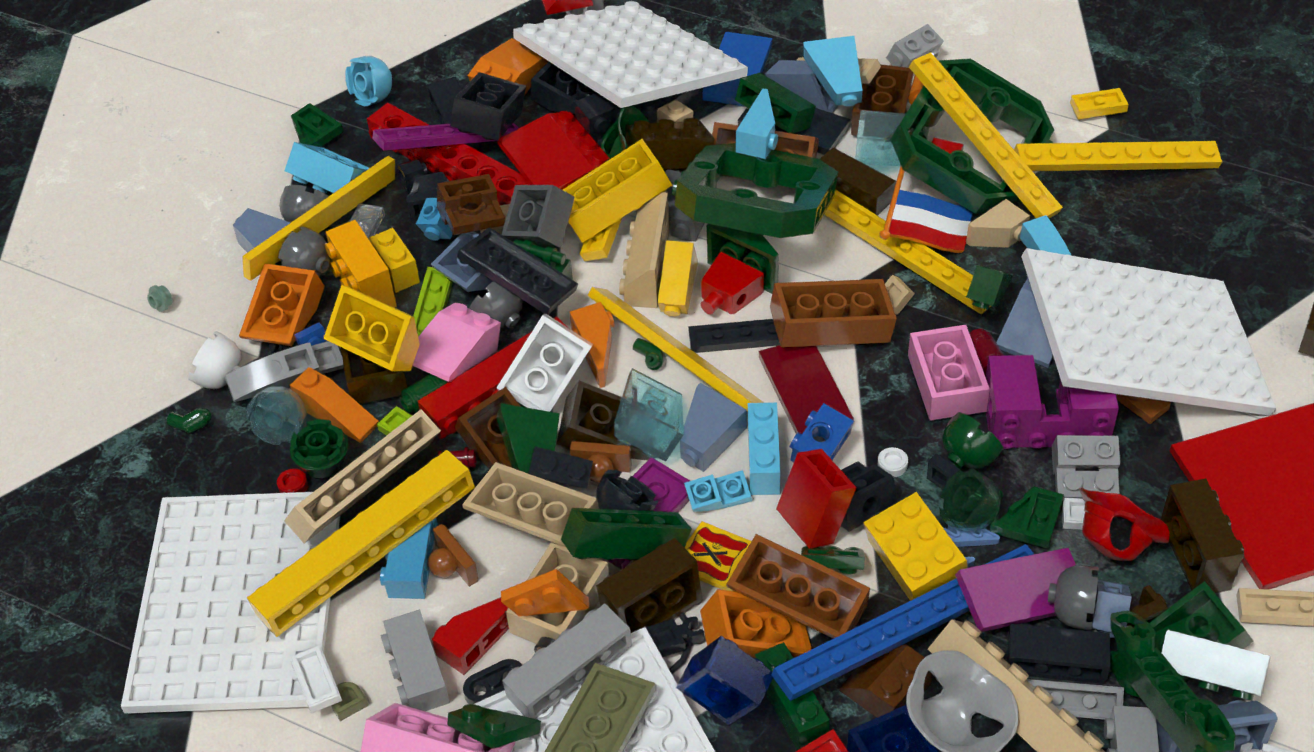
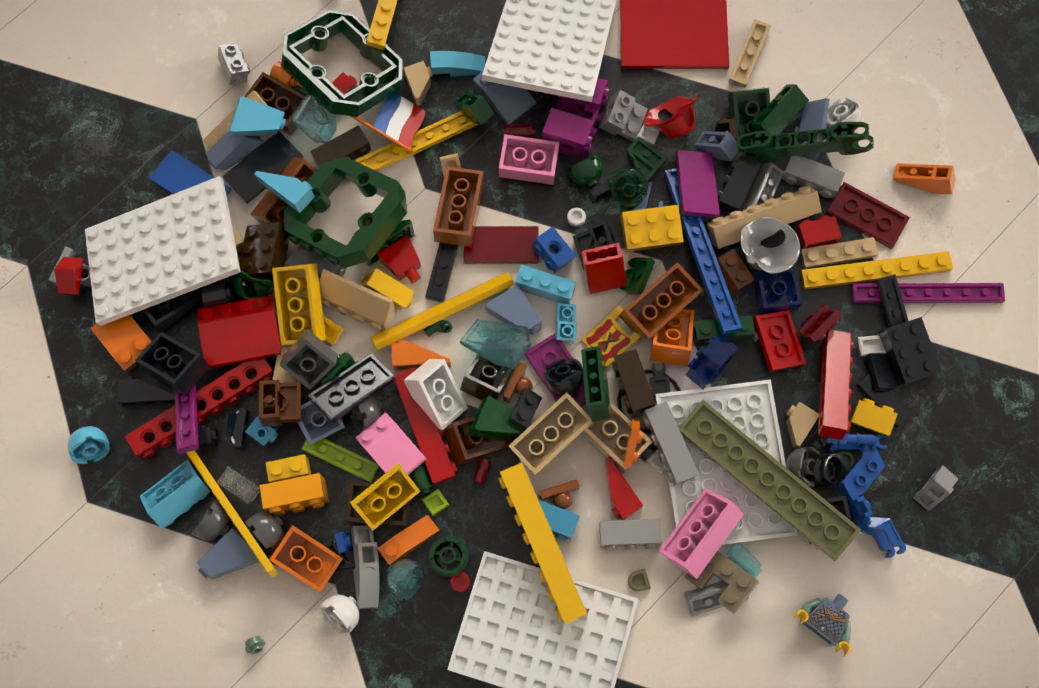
camera: 75 degrees left, 25 degrees up
dark green arm [166,408,212,433] -> none
tan brick [284,409,441,544] -> none
white tile [289,645,342,713] -> none
dark green wing [291,103,344,147] -> none
dark green wing [447,704,541,749] -> none
black plate [463,659,522,704] -> none
dark green brick [735,73,816,134] -> none
yellow plate [909,52,1063,218] -> none
dark grey cylinder [1048,565,1099,631] -> none
dark brown brick [1160,478,1244,593] -> none

